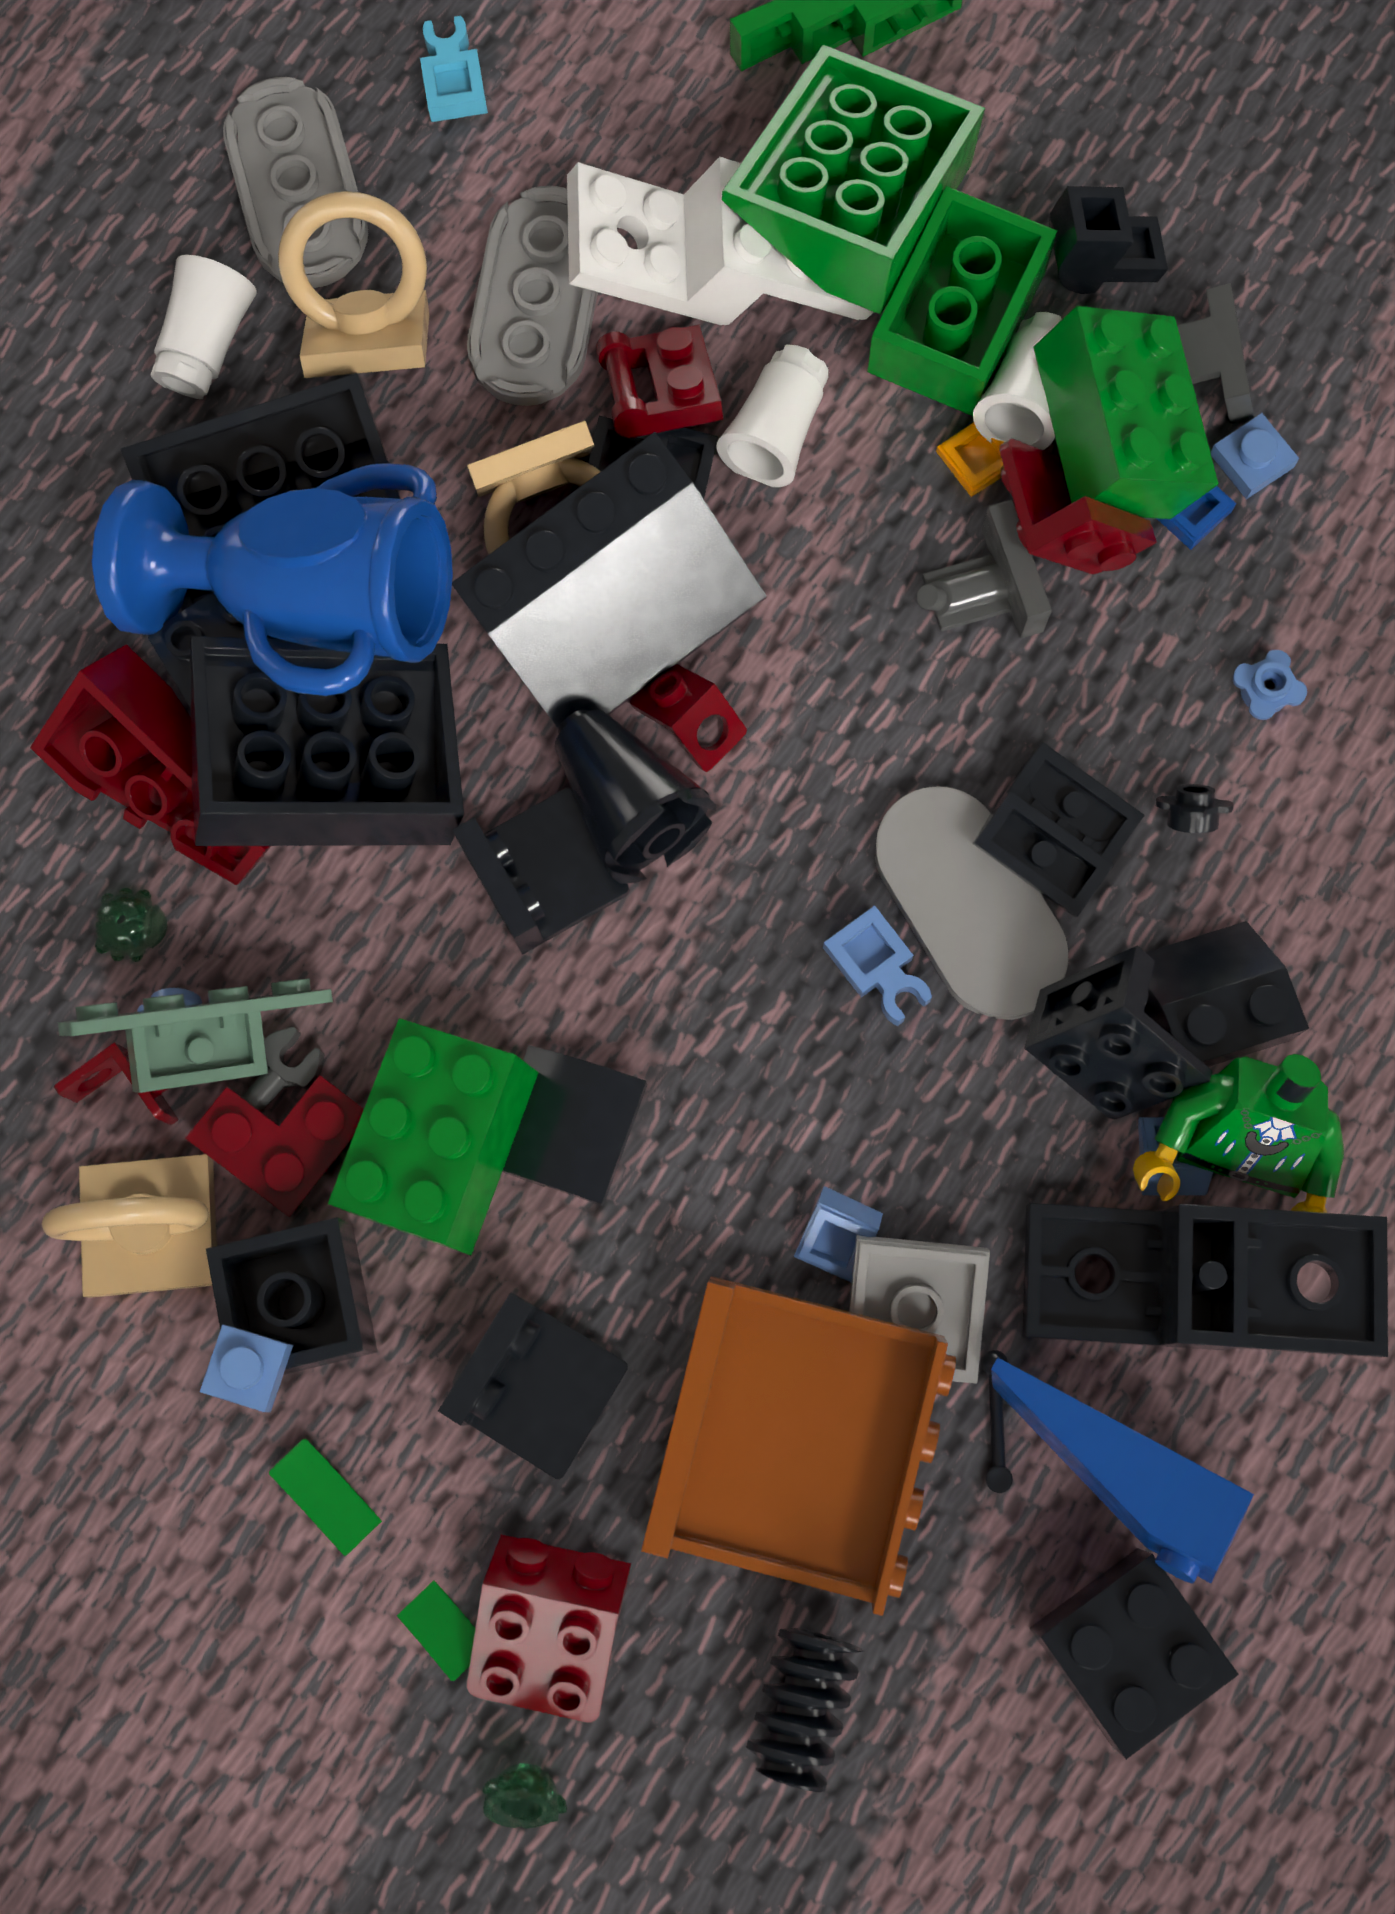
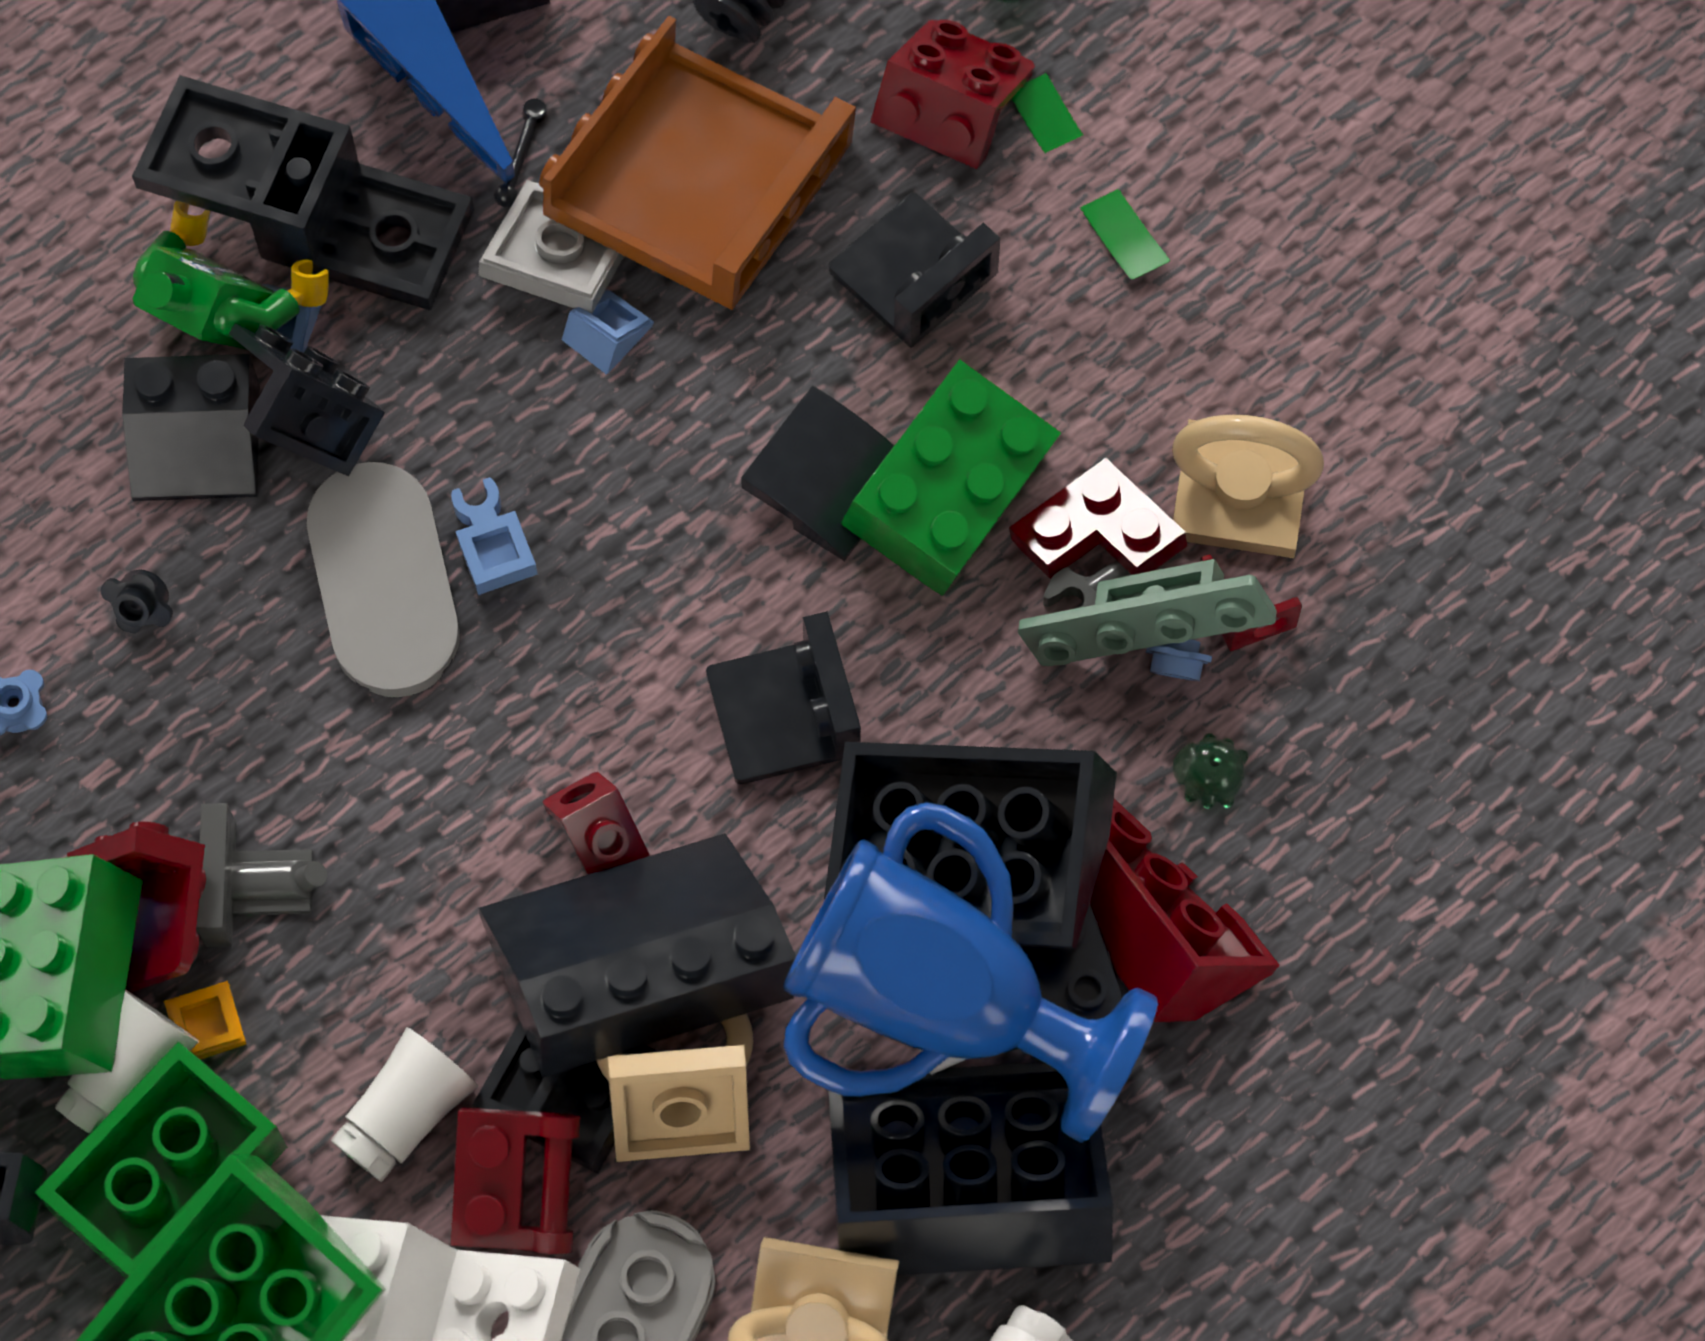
camera: 170 degrees left, 10 degrees down
medium blue plate [200,1325,293,1412] -> none
black brick [206,1217,378,1375] -> none
black cone [554,709,716,884] -> none
black slope [972,742,1145,917] -> none

